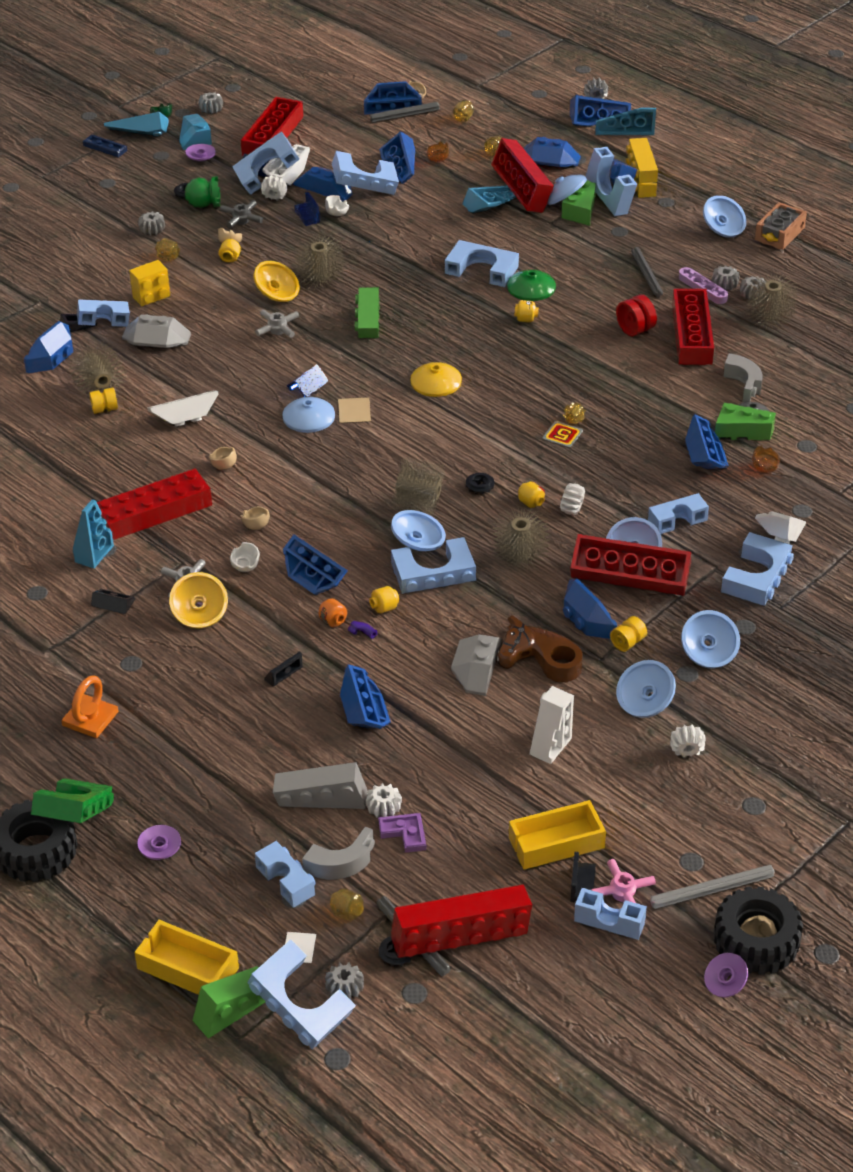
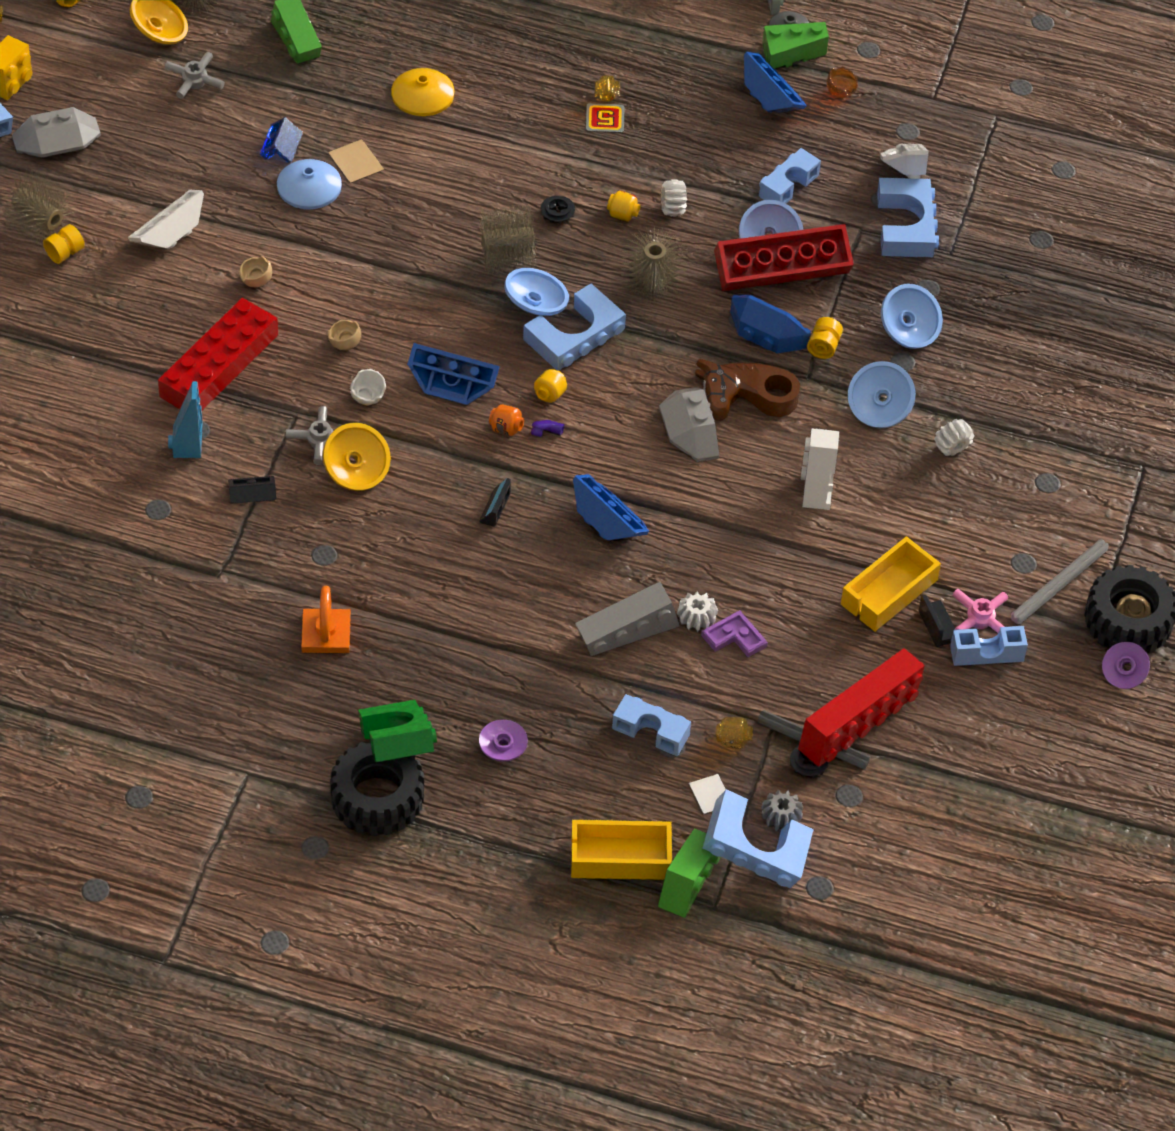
camera: 30 degrees left, 10 degrees up
light grey arch [302,827,375,880] -> none

